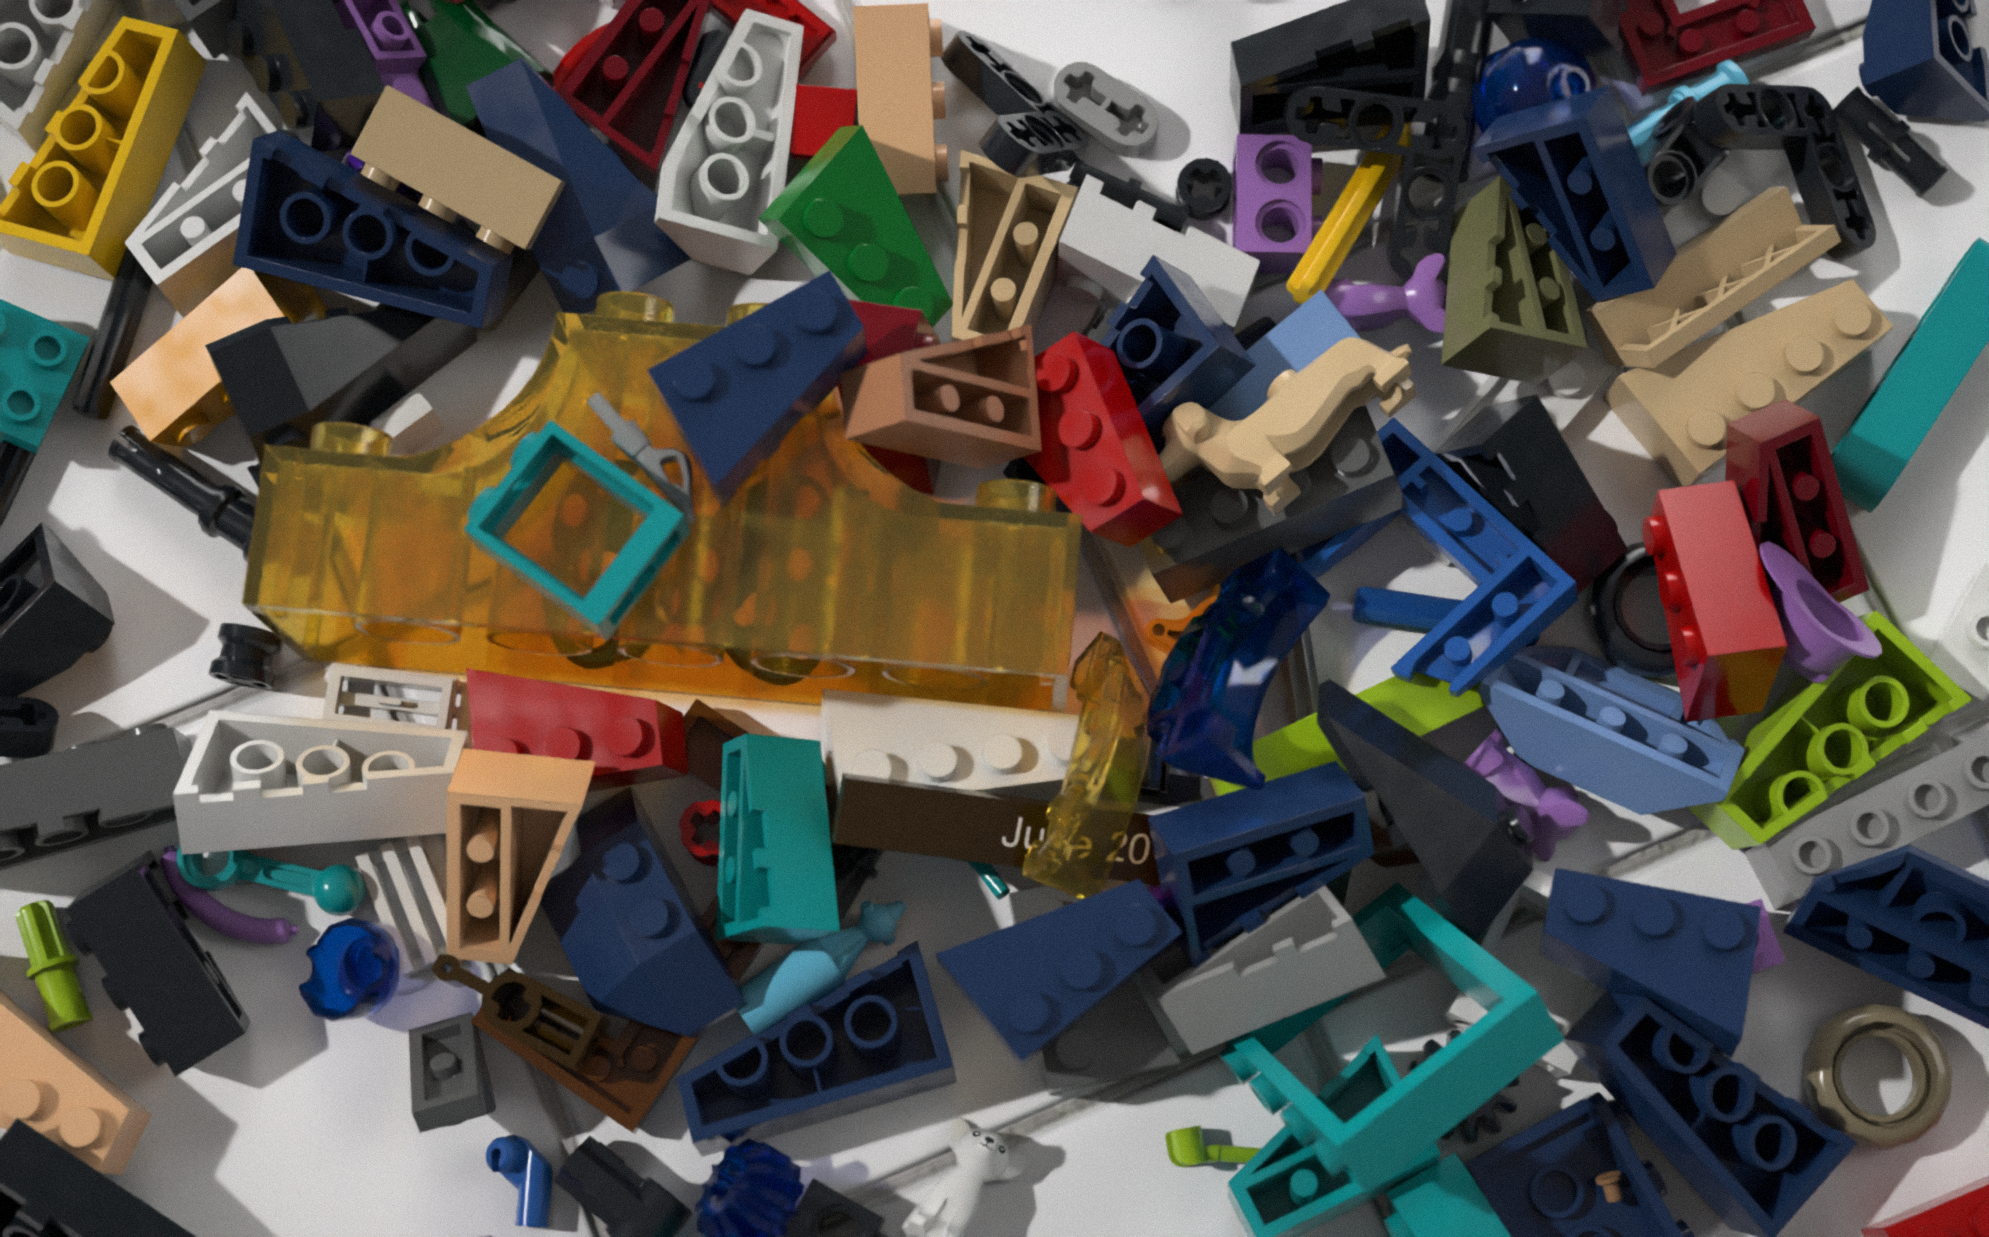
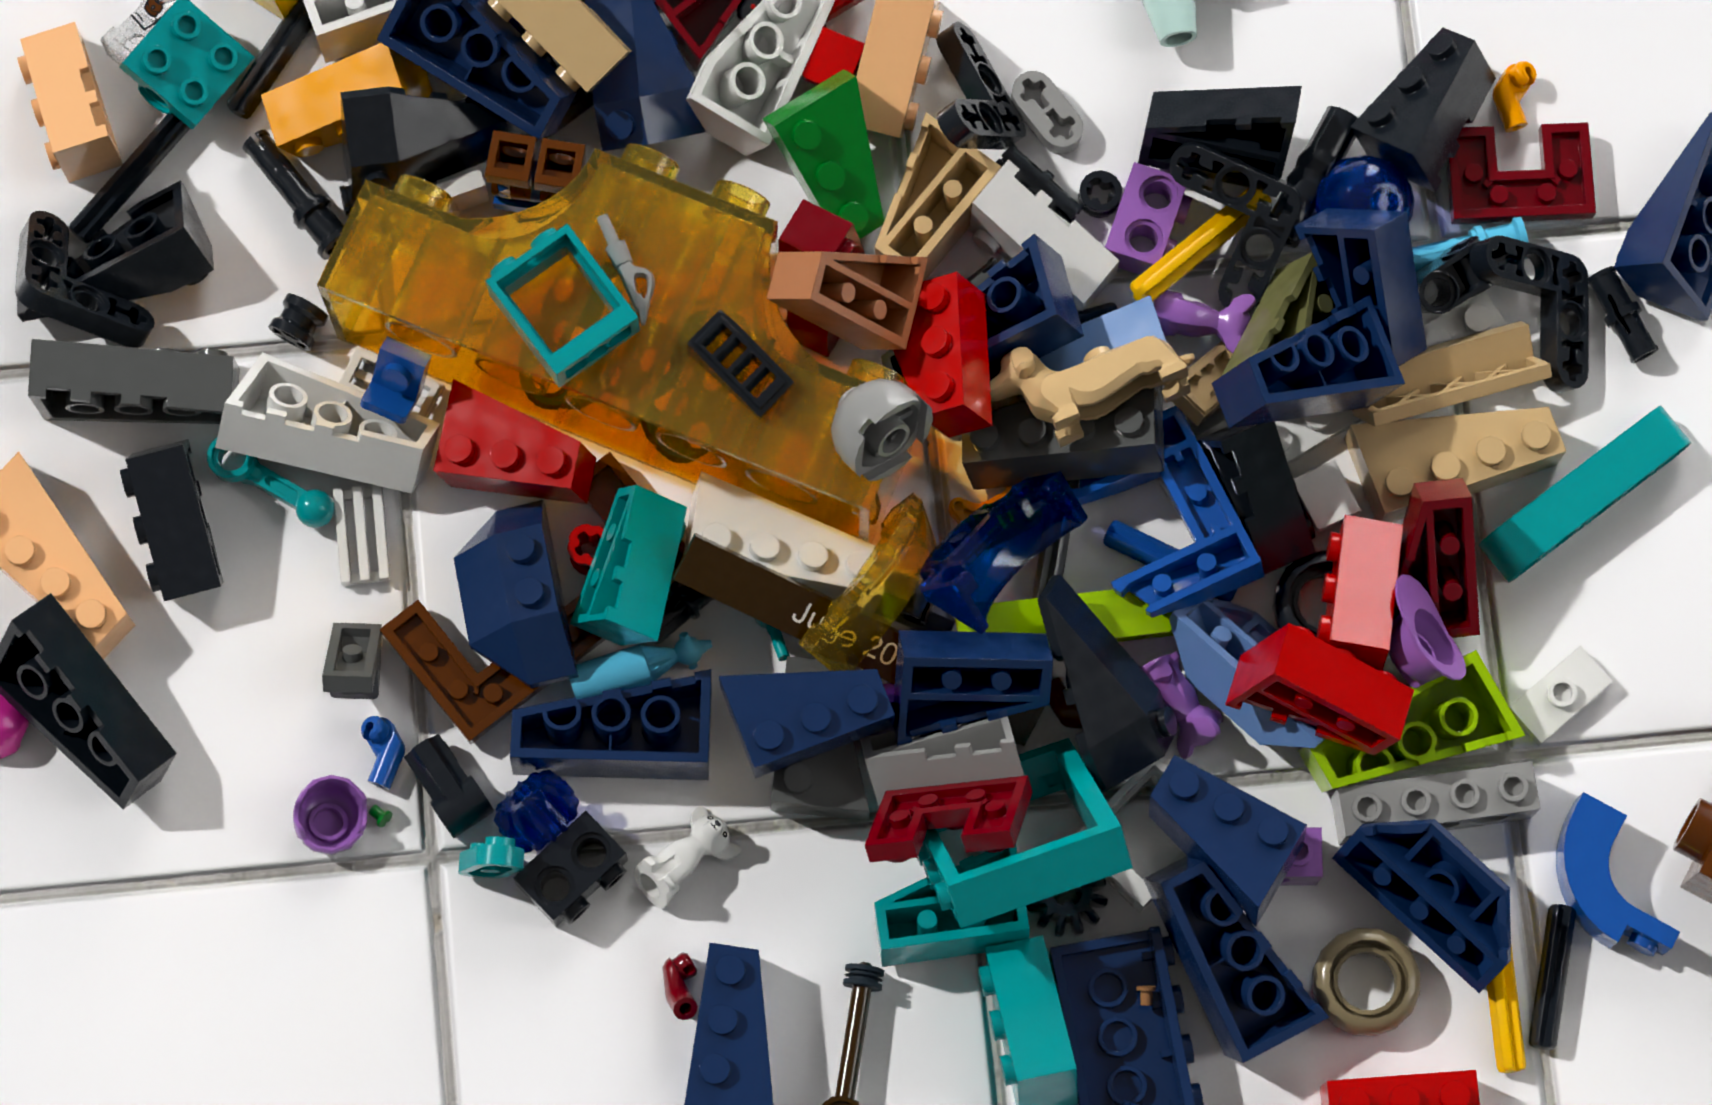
camera: 15 degrees right, 0 degrees up
lime axle [15,900,93,1033] -> none
medium lavender piece [160,845,298,944] -> none
clear blue hair [299,918,400,1022] -> none
dark brown piece [431,954,611,1074] -> none
light nougat wedge [447,748,596,965] -> none
dark blue wedge [647,270,868,508] -> none
lime hand [1165,1125,1260,1167] -> none
none -> blue bracket [360,336,432,424]
none -> reddish brown hips [484,130,587,222]
none -> black slope [687,309,795,419]
none -> light grey cylinder [831,378,933,481]
none -> dark red plate [865,775,1033,863]
none -> tan plate [1171,341,1233,426]
none -> dark blue wedge [1212,295,1405,428]
none -> red wedge [1225,623,1414,755]
none -> white panel [1294,459,1361,531]

